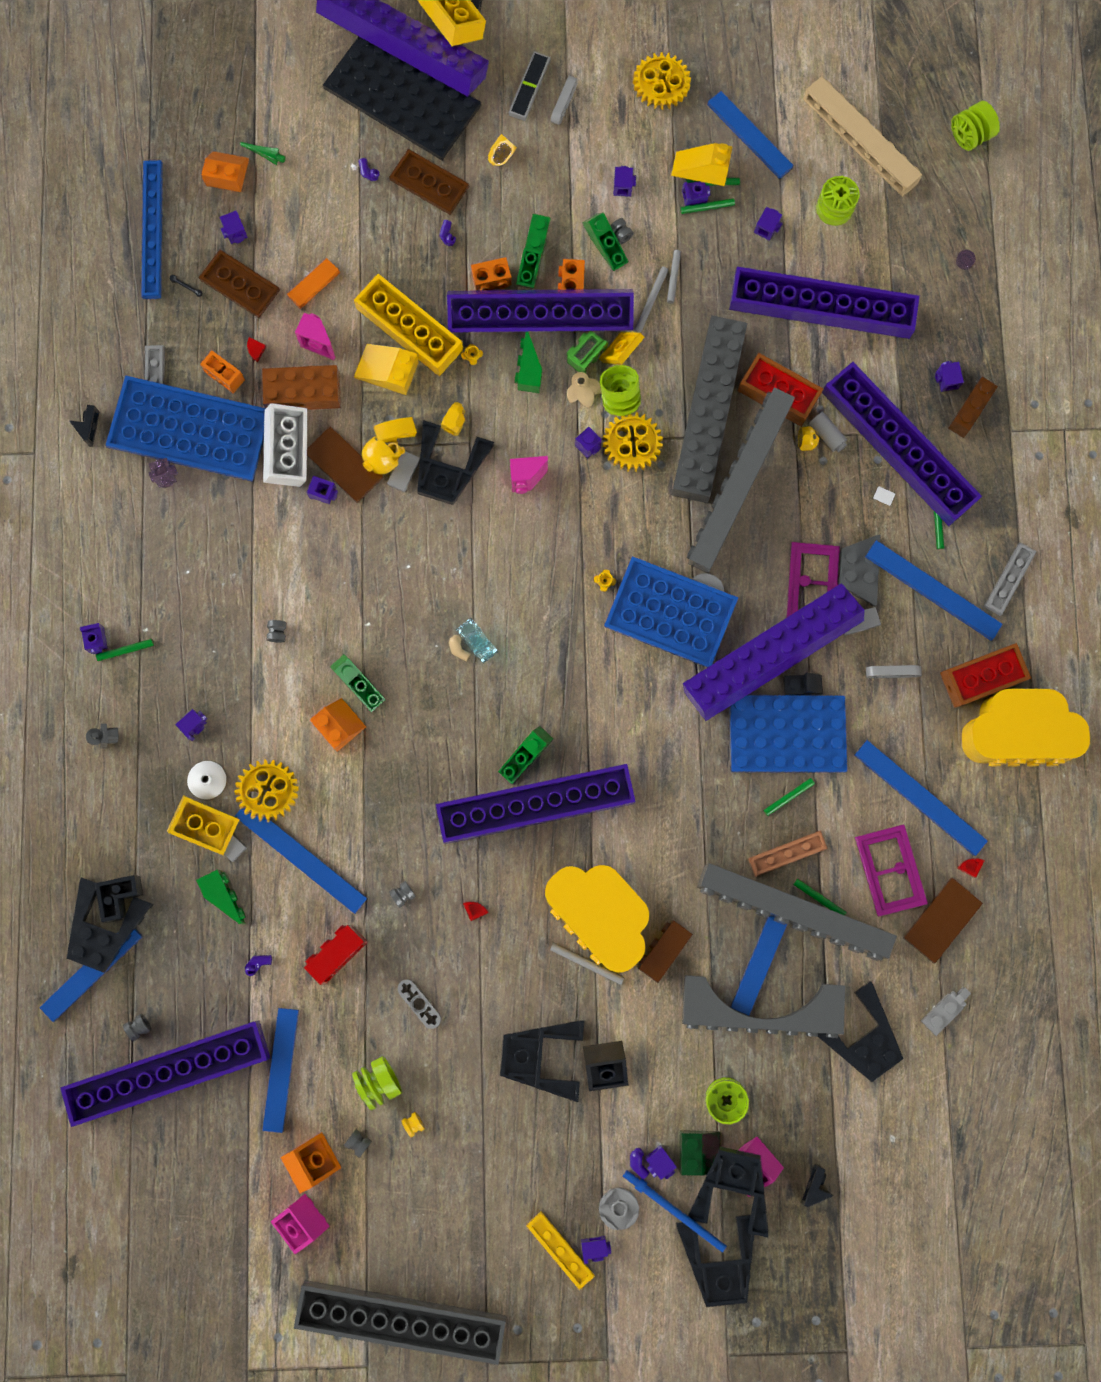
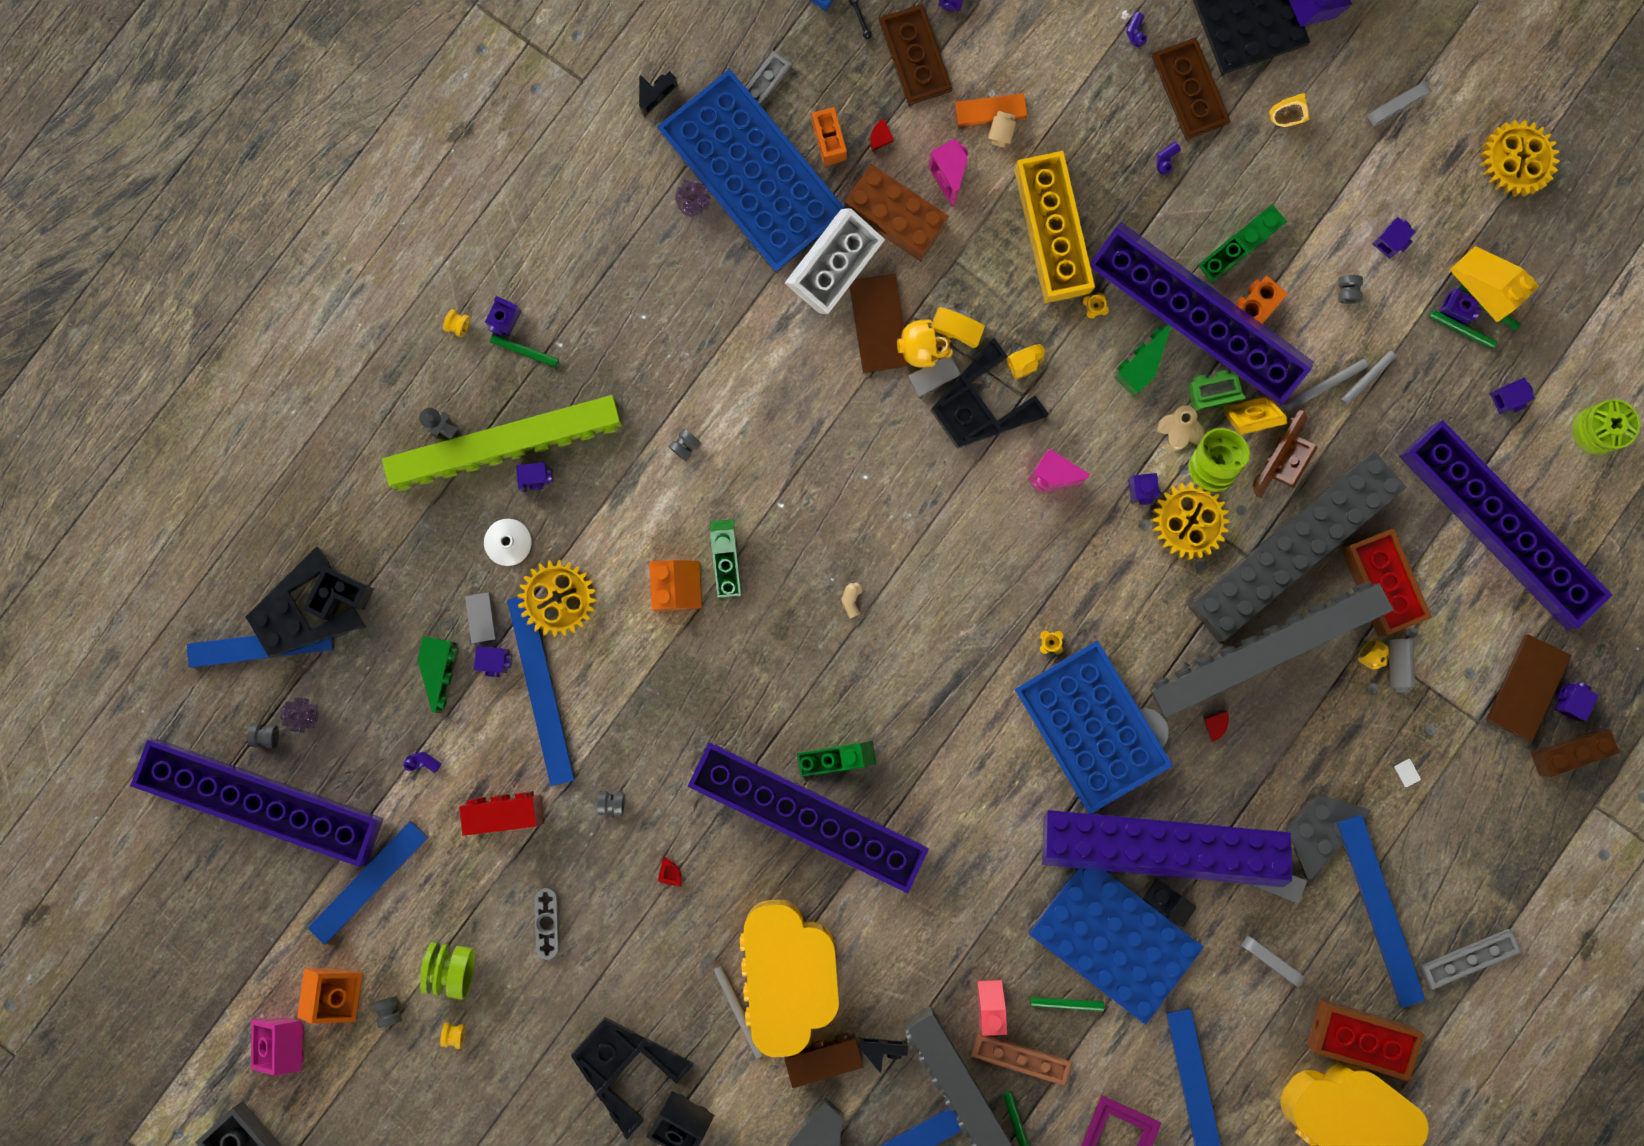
camera: 40 degrees right, 5 degrees up
yellow slope [167,795,240,855] -> none
dark purple brick [306,476,338,505] -> none
yellow slope [354,344,419,395] -> none
clear light blue brick [456,618,498,664] -> none
orange brick [471,257,512,291] -> none
black tile [509,51,551,121] -> none
green slope [582,212,629,271] -> none
blue tile [707,91,794,180] -> none
magenta door [786,542,840,618] -> none
dark purple brick [822,362,982,526] -> none
green bar [934,512,944,549] -> none
none -> clear purple brick [280,697,319,733]
none -> lime brick [381,395,622,491]
none -> yellow wheel [443,309,471,338]
none -> dark purple brick [474,646,512,677]
none -> black slope [858,1037,908,1073]
none -> coral slope [977,980,1007,1036]
none -> tan brick [988,111,1017,148]
none -> red tile [1203,711,1229,742]
none -> dark orange bracket [1253,409,1317,498]
none -> reddish brown tile [1486,634,1572,741]

